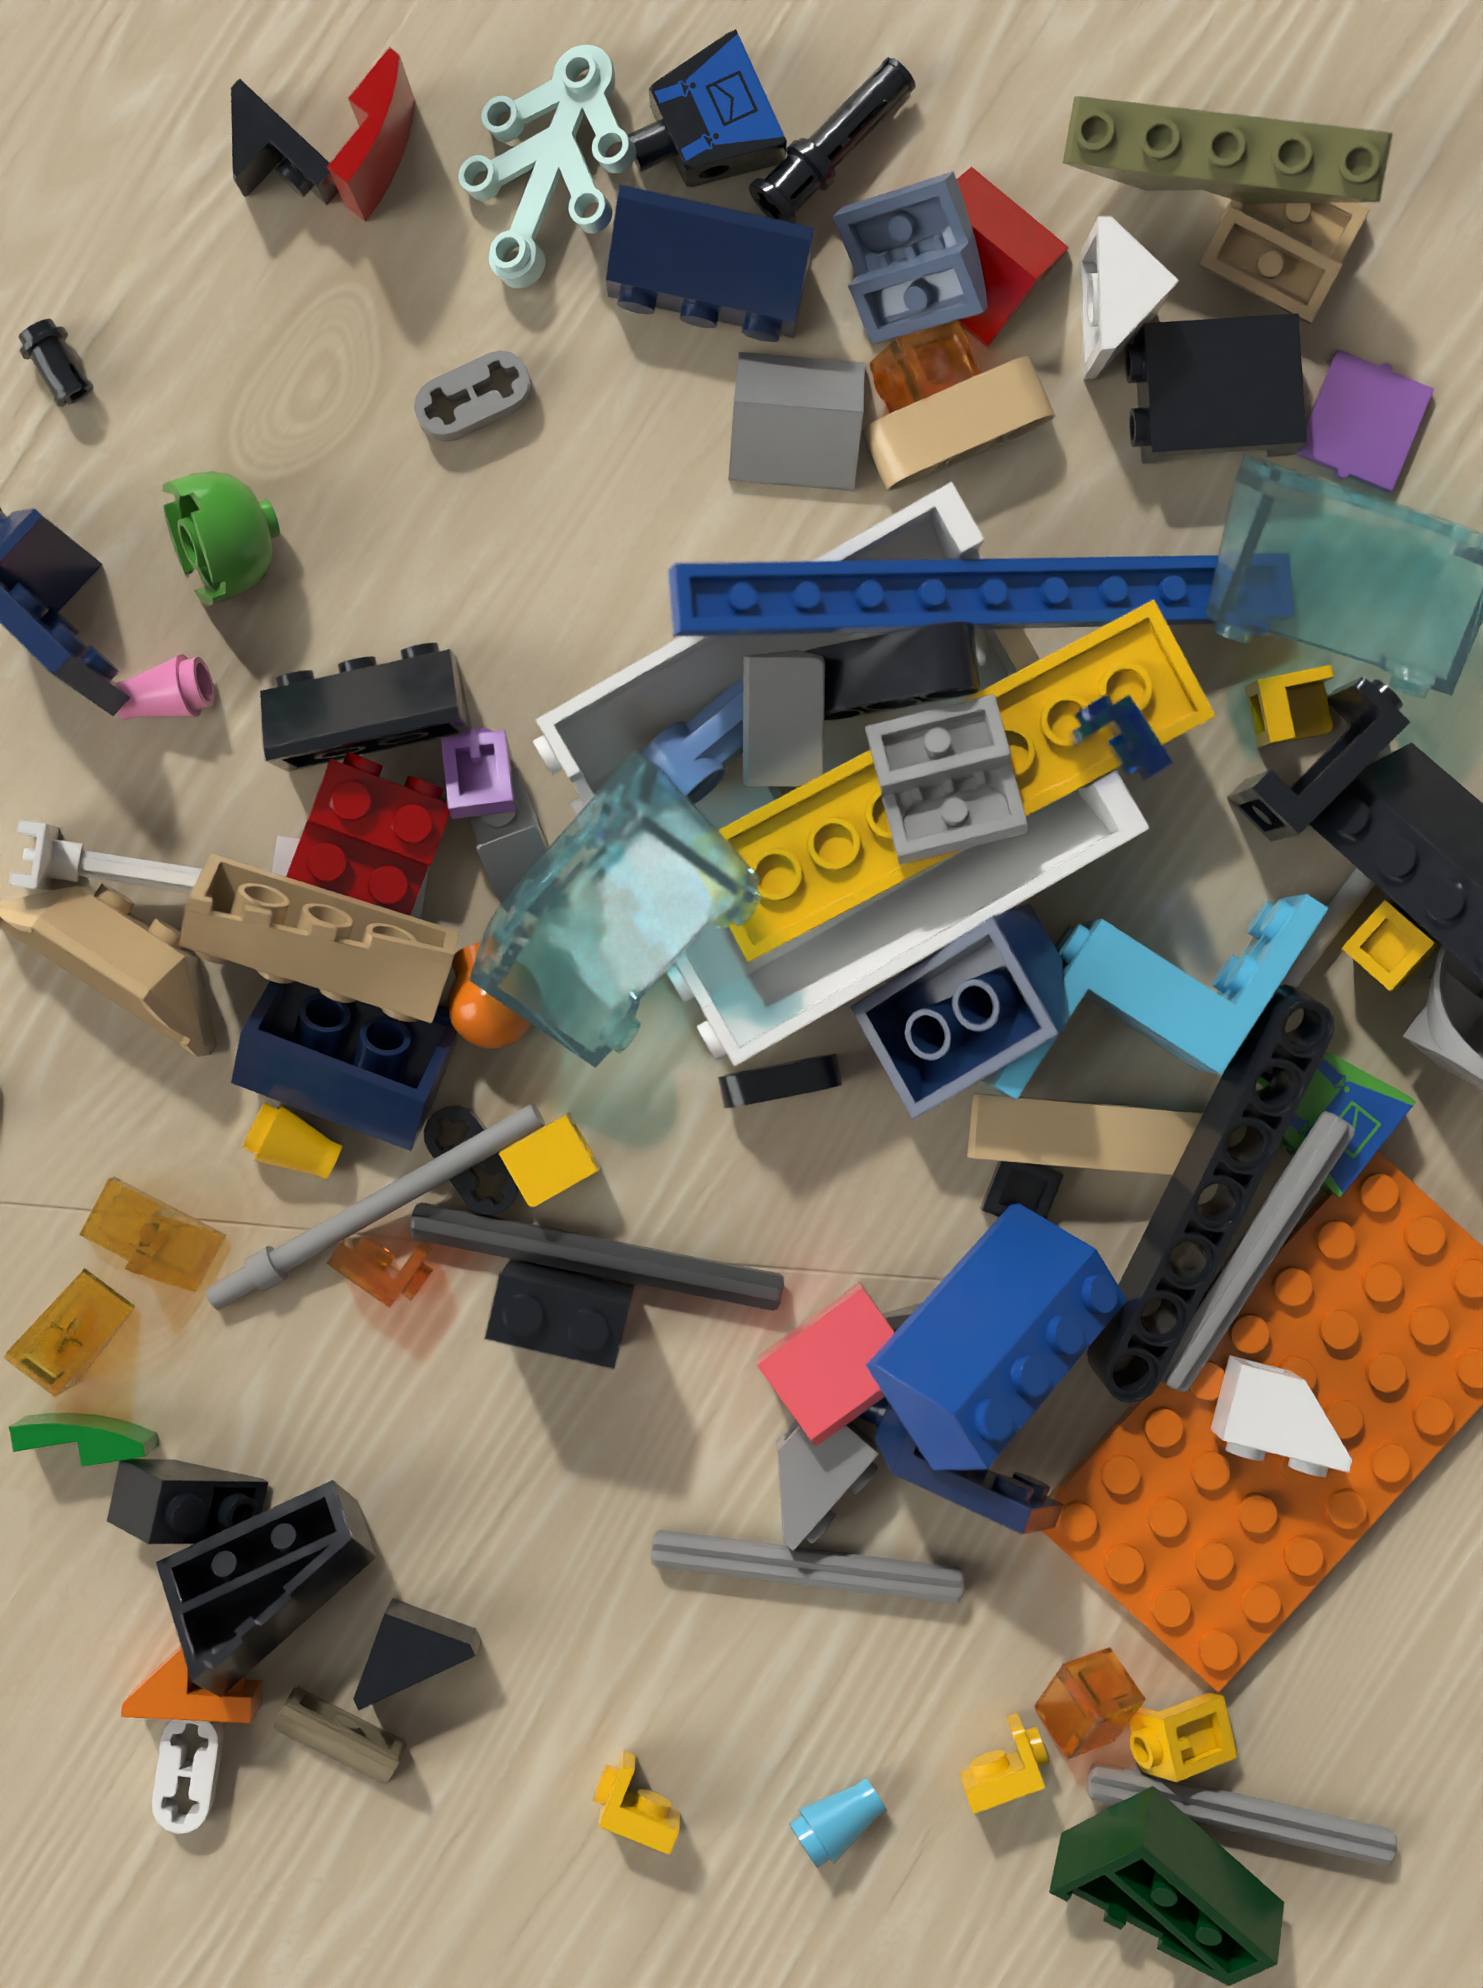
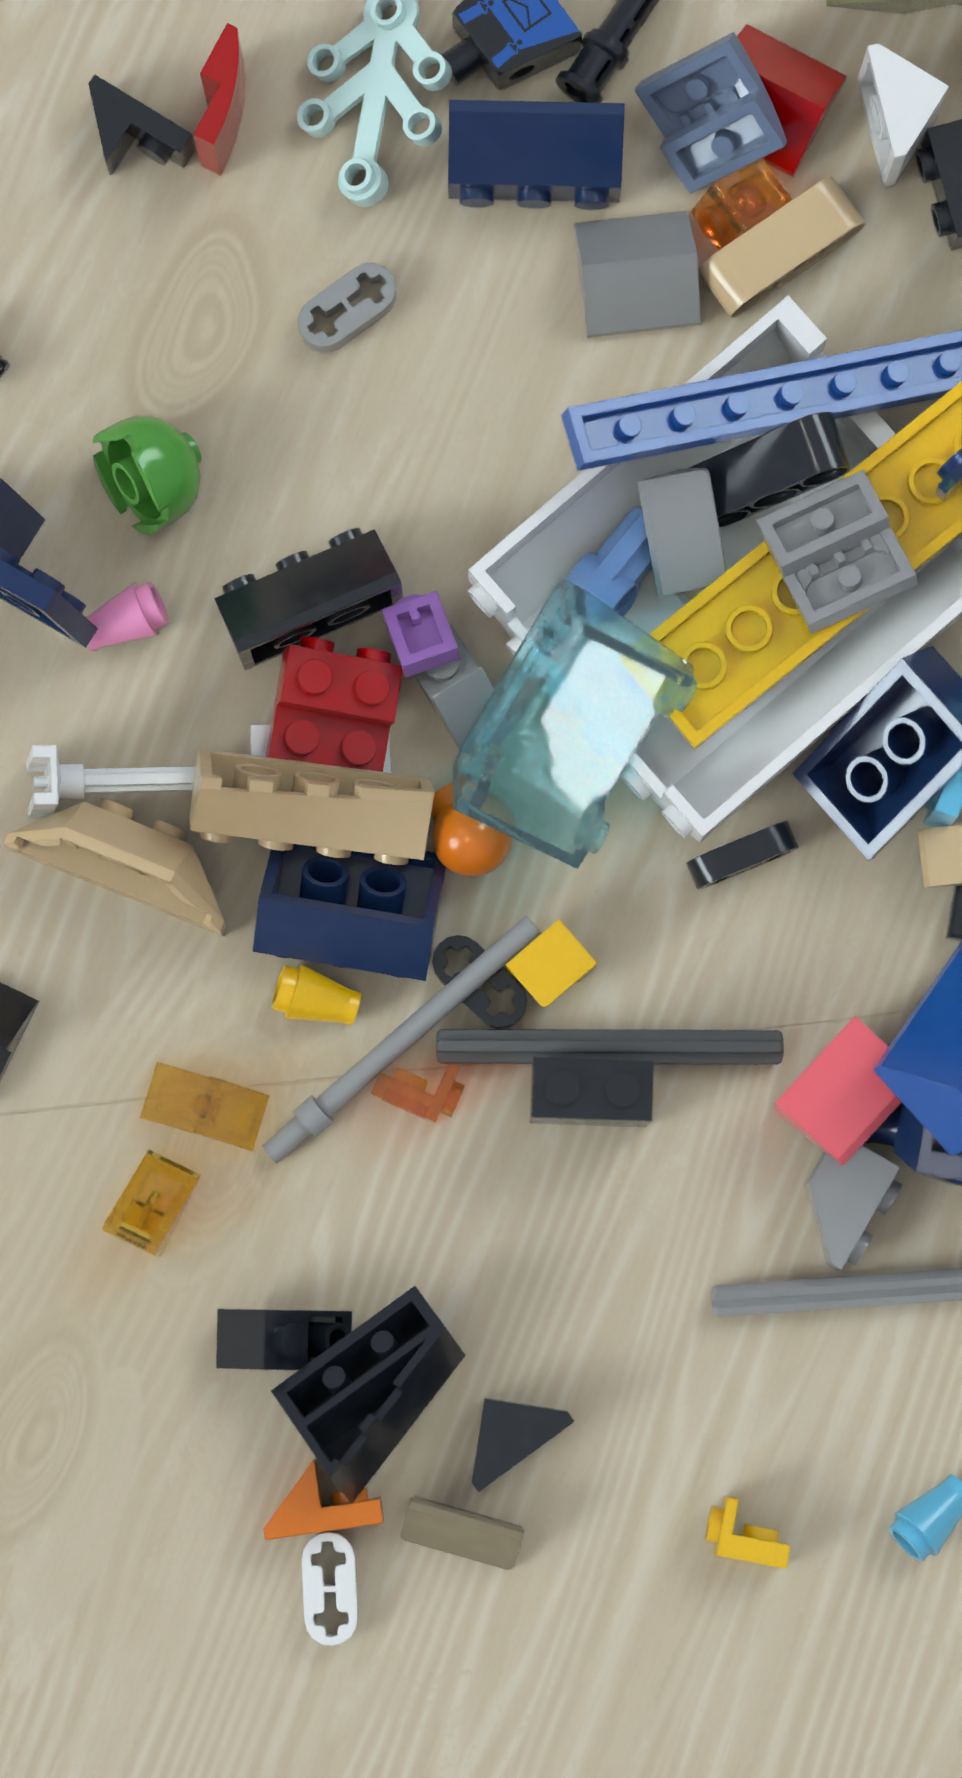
camera: 10 degrees left, 5 degrees down
green slope [9,1413,159,1467] -> none

